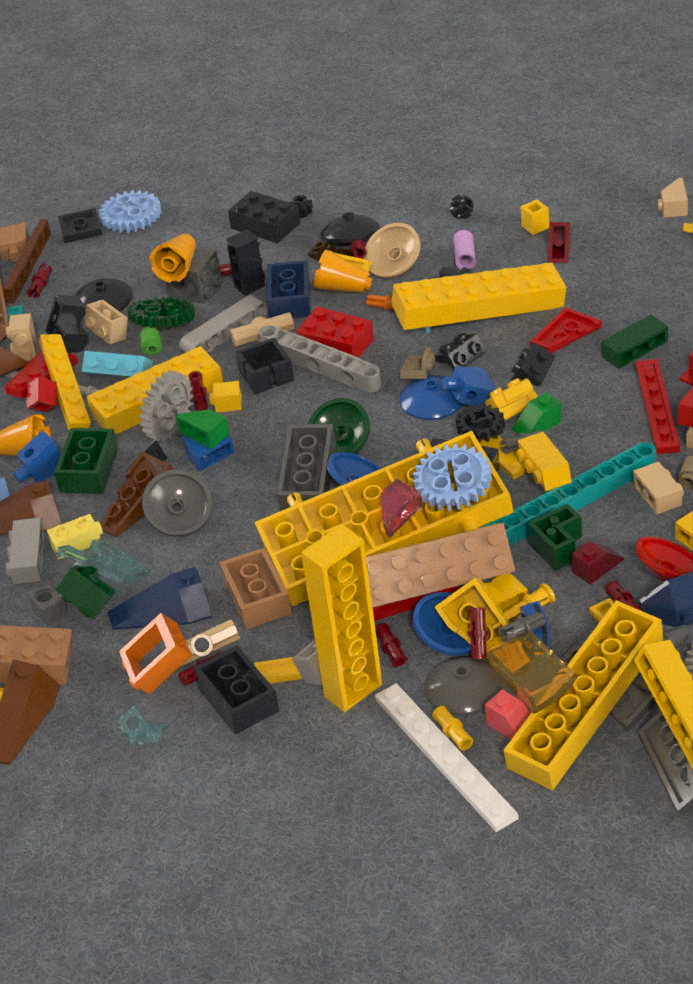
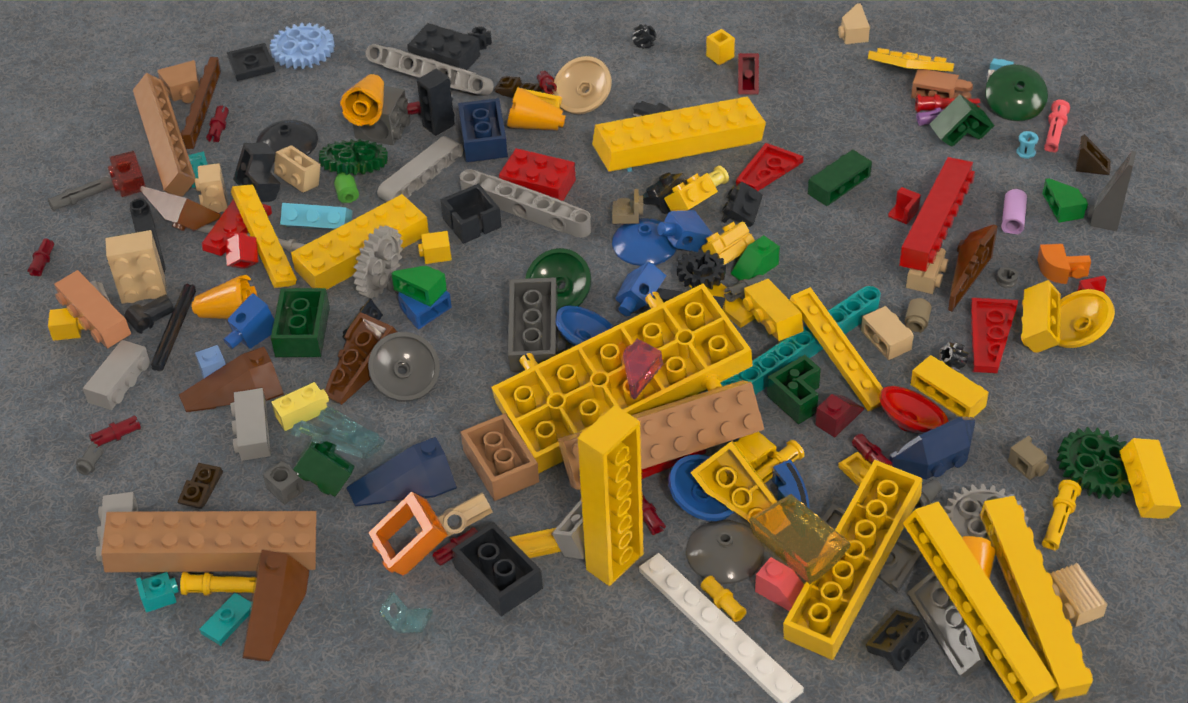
camera: 10 degrees left, 5 degrees up
dark red pin [188,371,208,411] -> none
tan piece [230,312,295,347] -> none
black dish [321,212,380,243] -> none
orange axle [366,295,394,311] -> none
light blue gear [413,443,492,511] -> none
lavender pin [453,230,476,269] -> none
dark red pin [468,607,489,660] -> none
dark grey axle [498,612,546,643] -> none
red plate [636,359,680,454] -> none
none -> light grey beam [366,44,494,95]
none -> blue torso [615,261,667,316]
none -> yellow brick [664,173,718,211]
none -> light yellow bush [708,166,729,187]
none -> yellow plate [790,287,883,412]
none -> black bracket [866,610,929,671]

